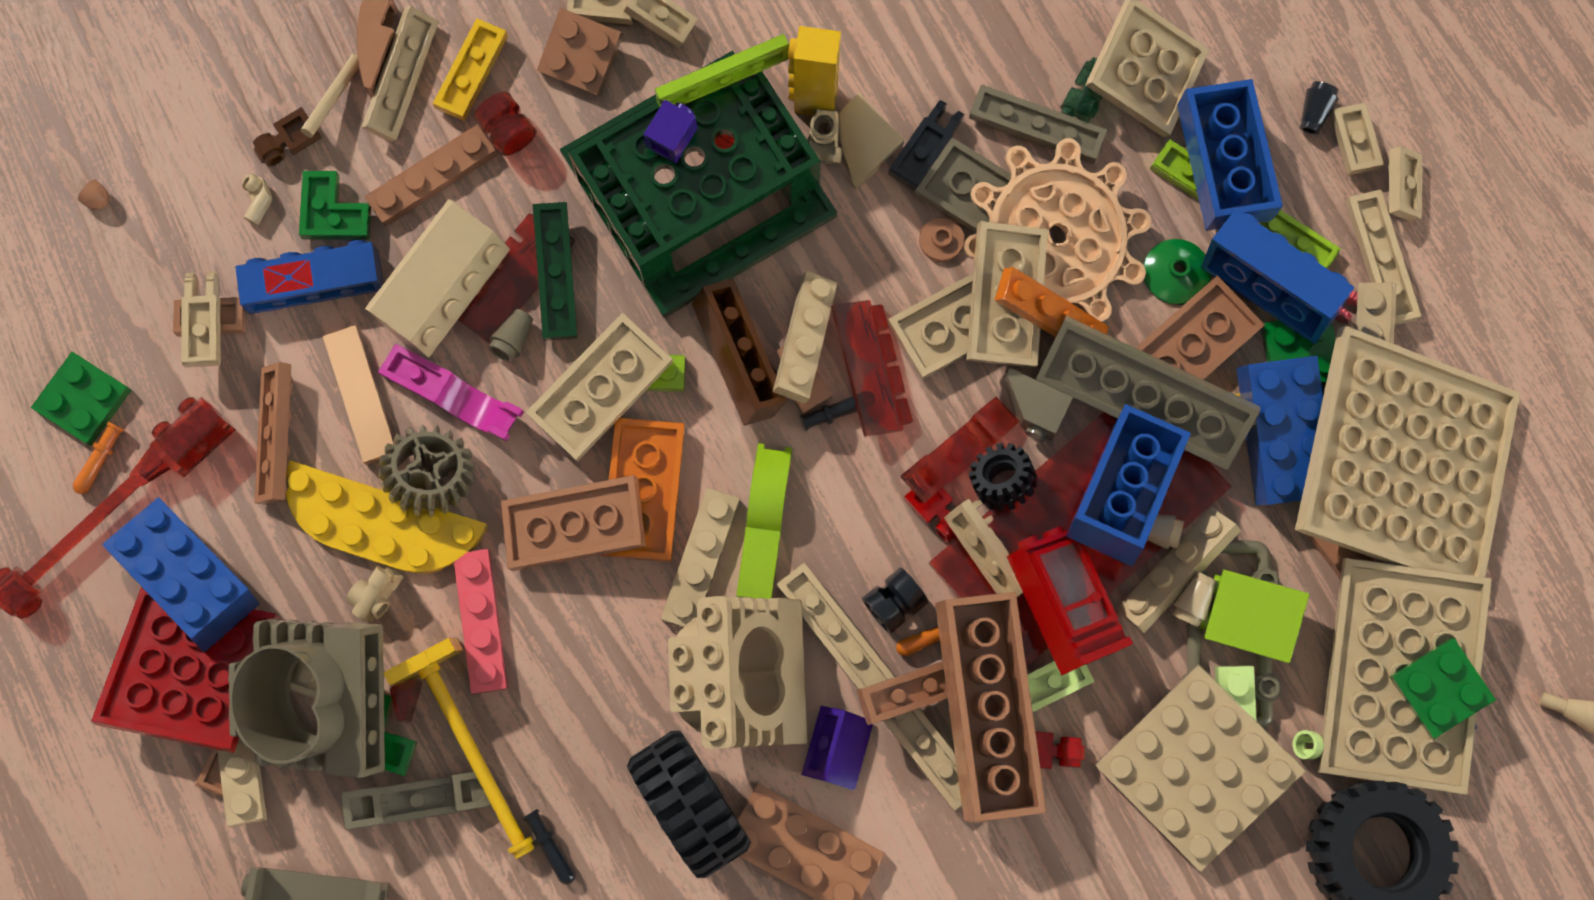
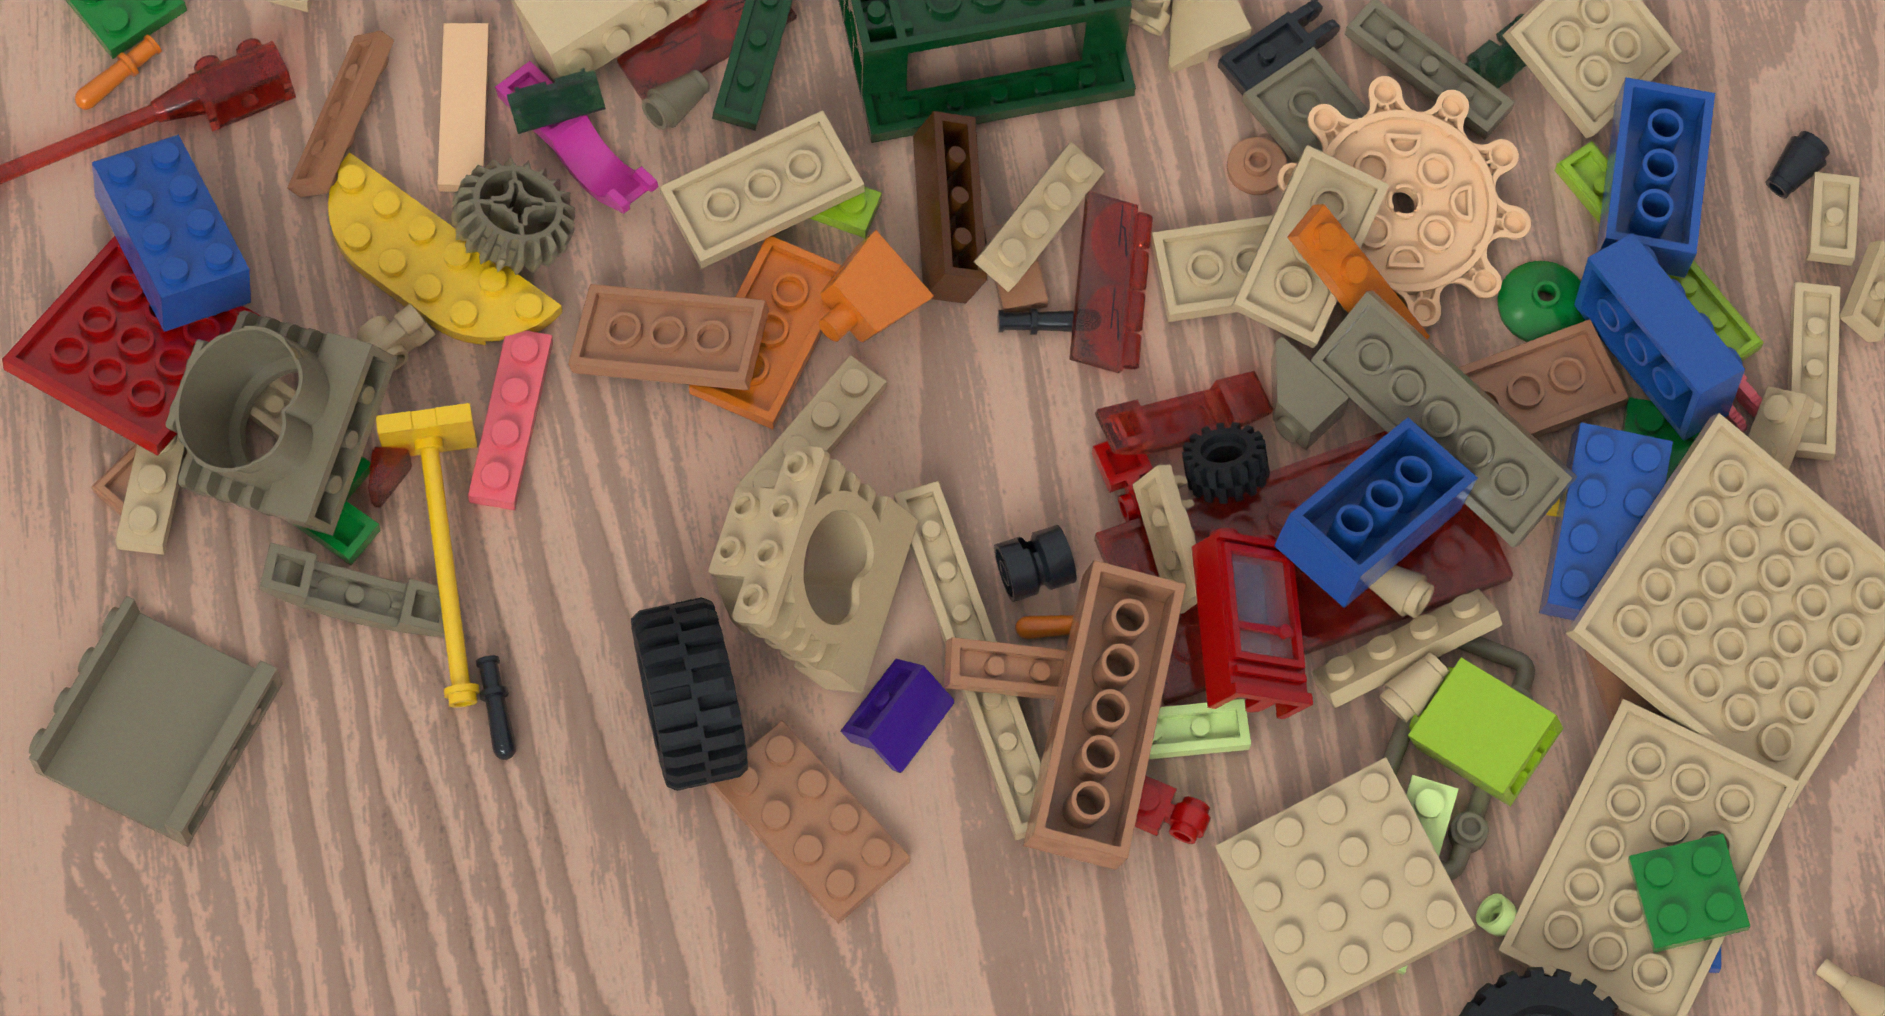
camera: 15 degrees right, 10 degrees down
lime piece [736,443,792,599] -> none
none -> clear green hinge [507,68,606,134]
none -> orange torso [819,230,934,342]

